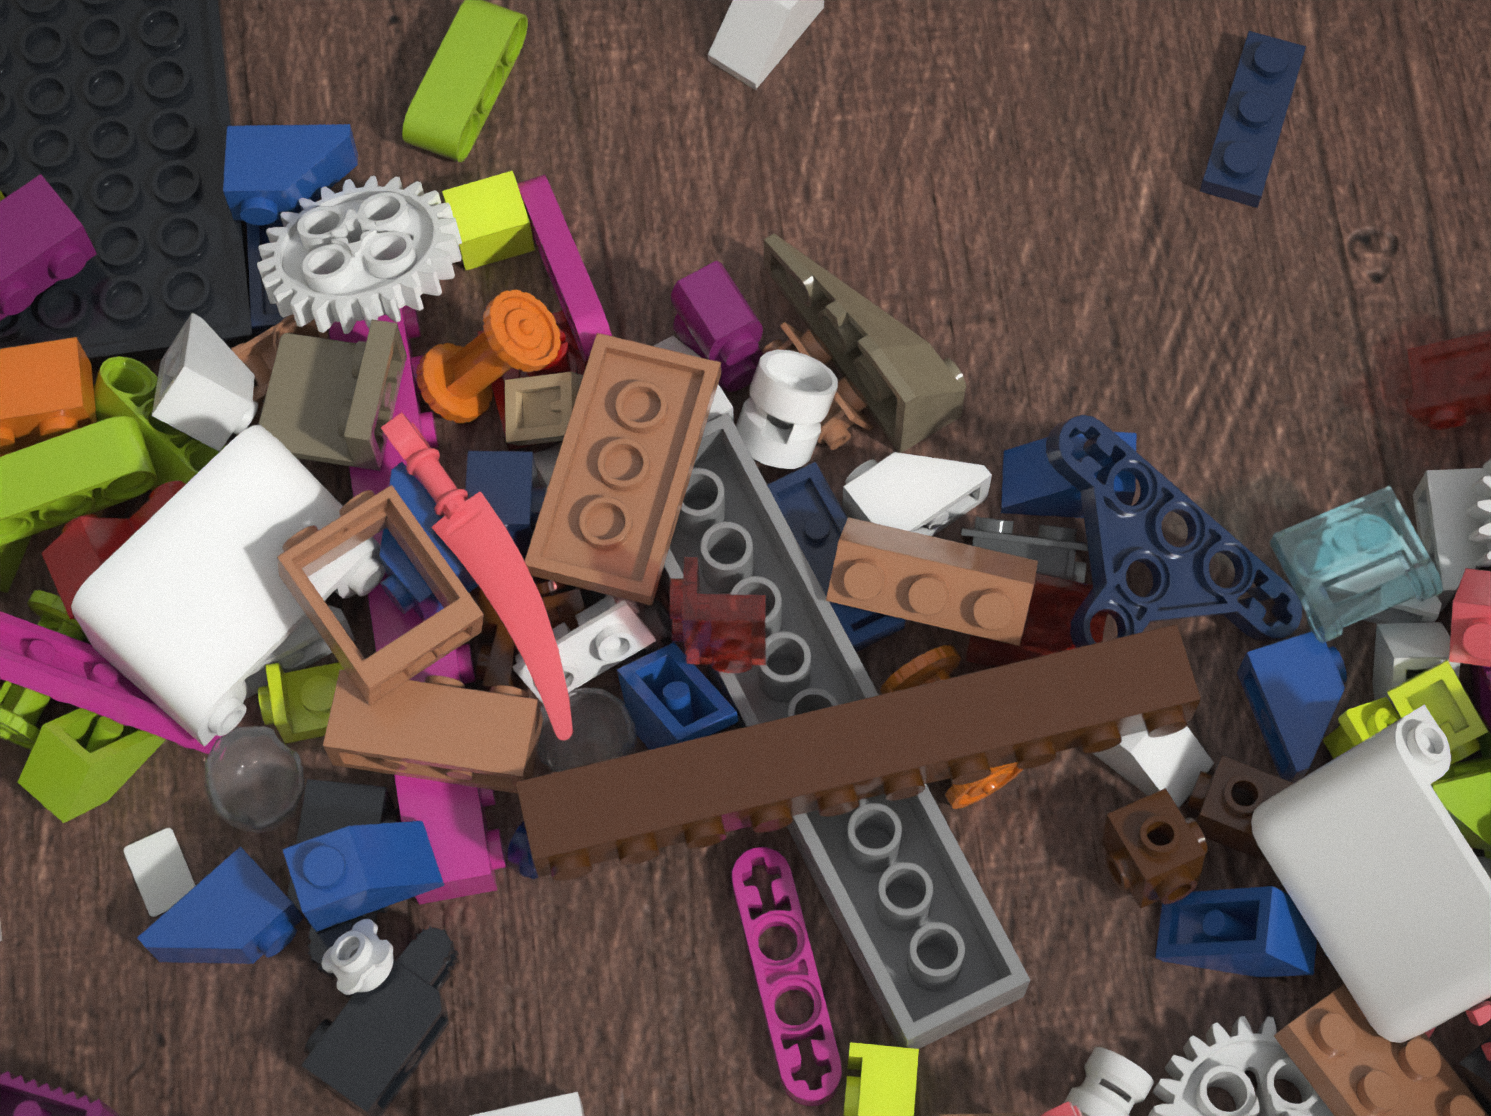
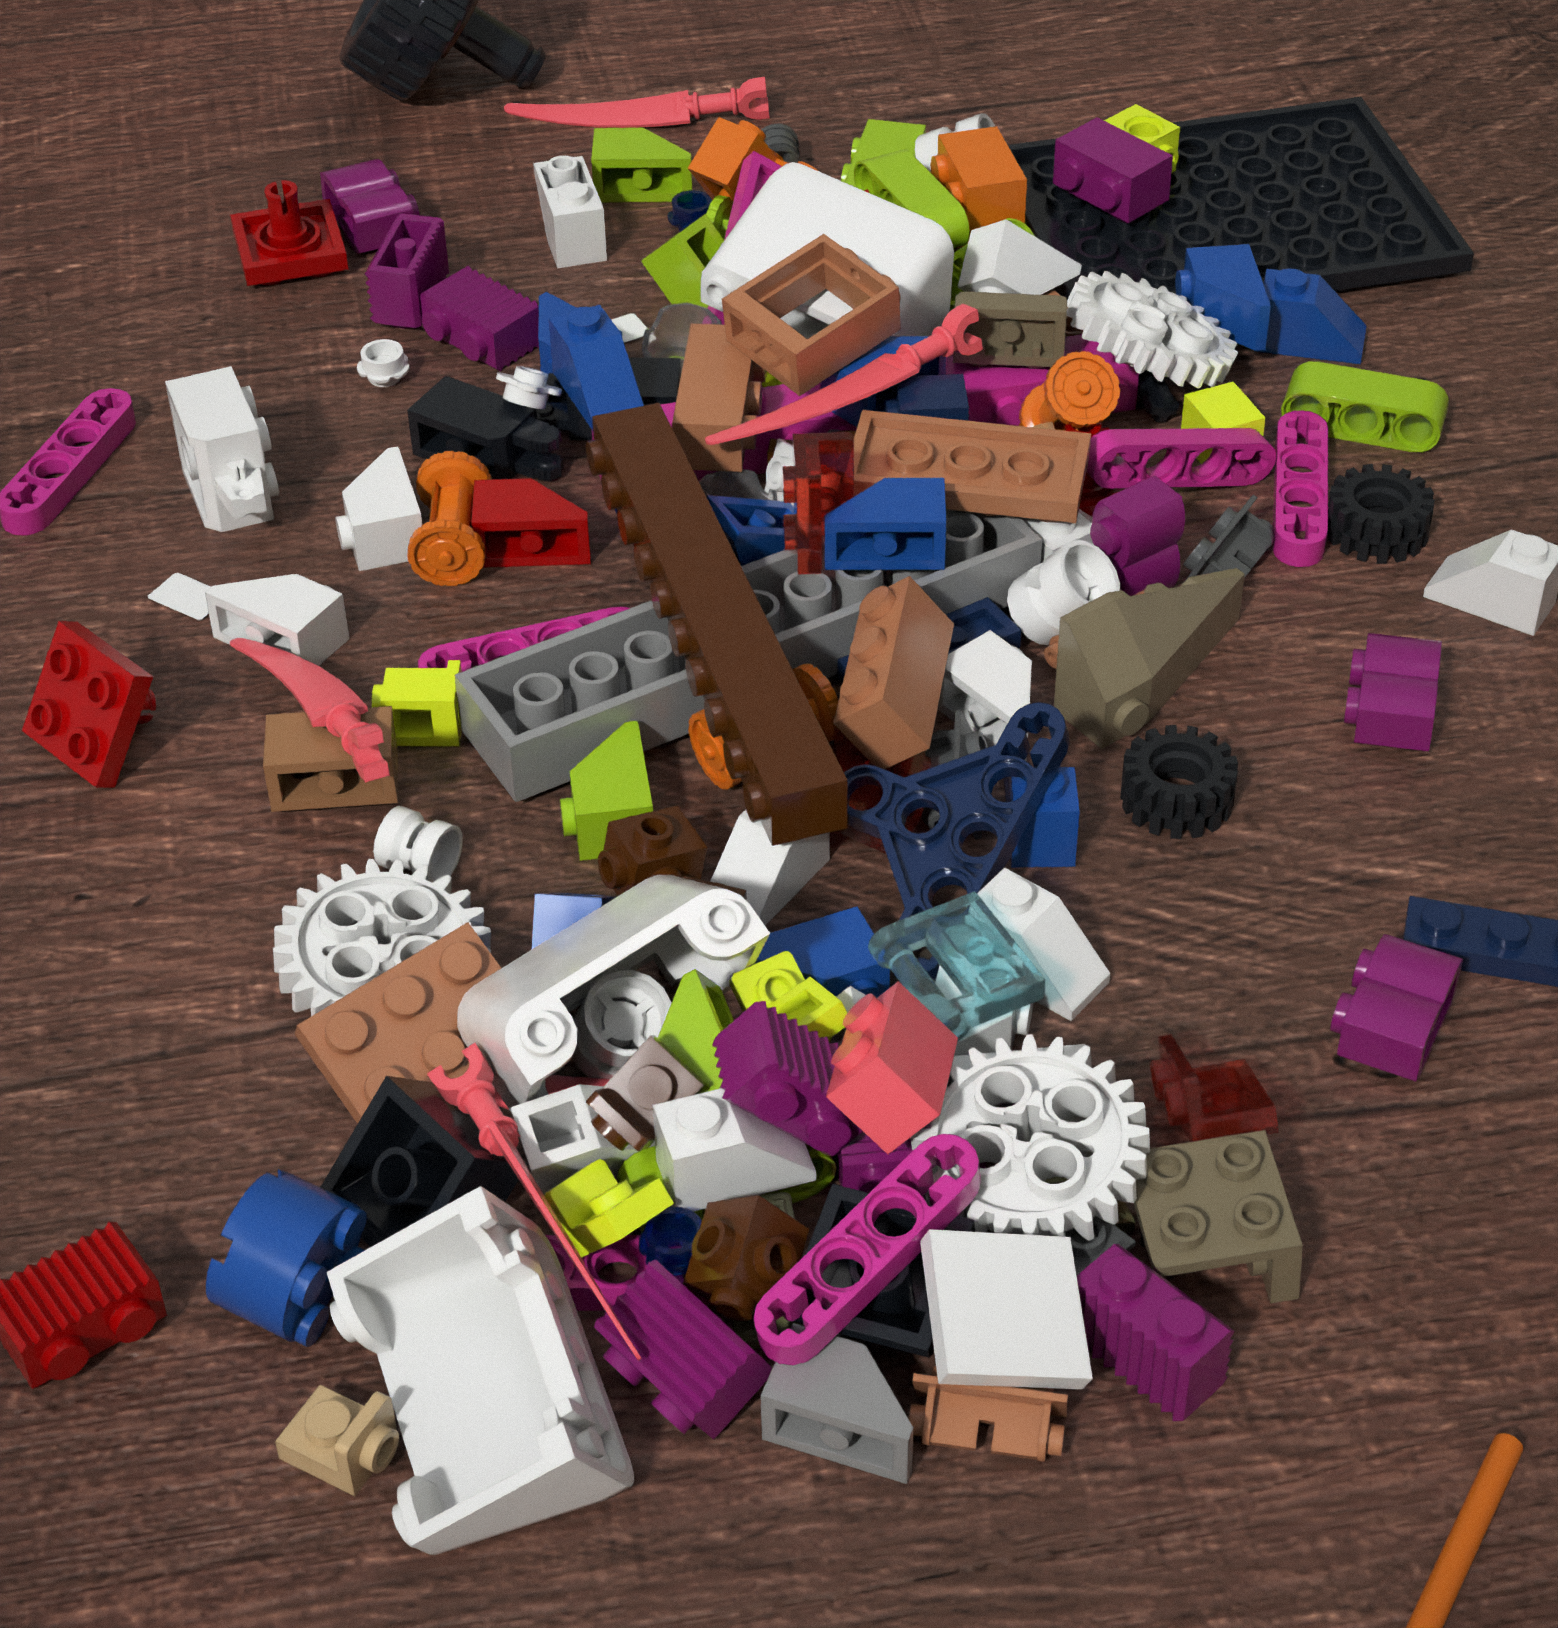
camera: 85 degrees right, 25 degrees down
none -> orange hose [407,451,492,586]
none -> magenta brick [420,265,539,371]
none -> red slope [471,478,591,568]
none -> lime slope [560,721,653,861]
none -> blue slope [825,478,946,570]
none -> white slope [963,868,1110,1021]
none -> black tyre [1120,725,1238,839]
none -> dark grey hinge [1183,494,1274,583]
none -> blue slope [1255,268,1367,365]
none -> dark pink beam [1273,410,1328,567]
none -> black tyre [1328,464,1435,564]
none -> magenta brick [1330,934,1463,1081]
none -> magenta brick [1344,633,1442,751]

